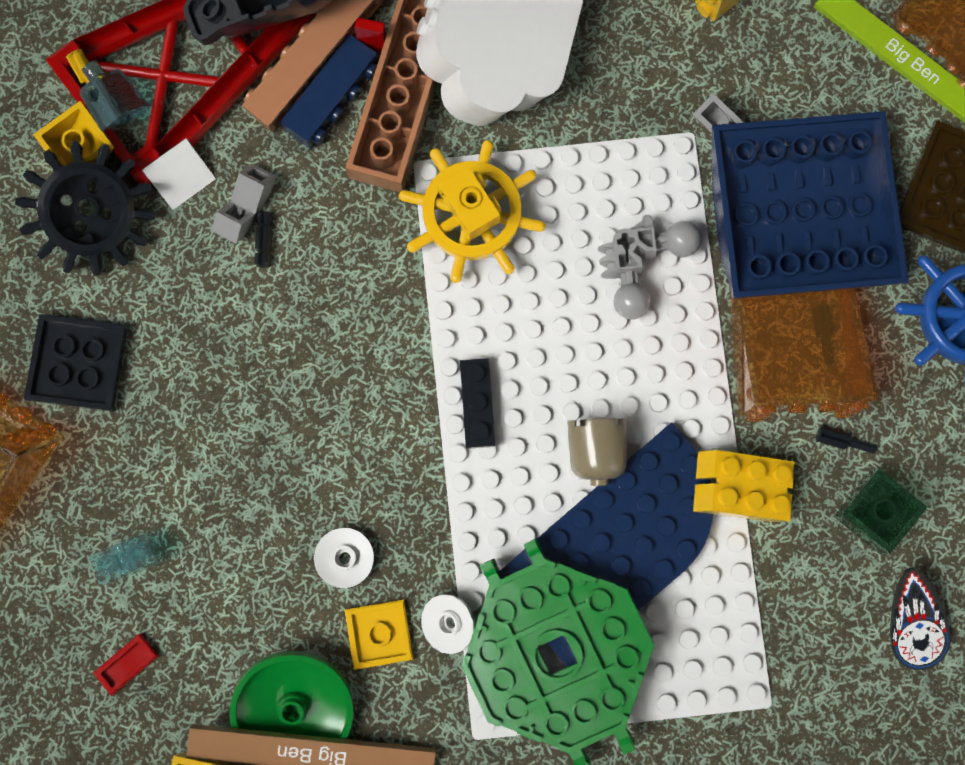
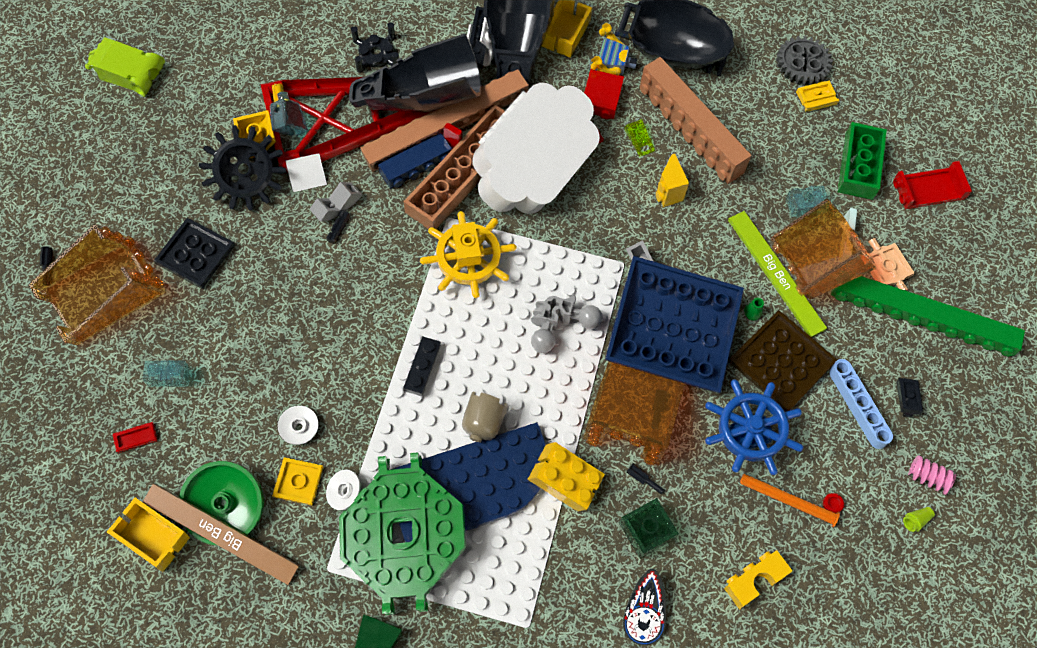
camera: 15 degrees right, 15 degrees down
none -> green cone [744,298,764,321]

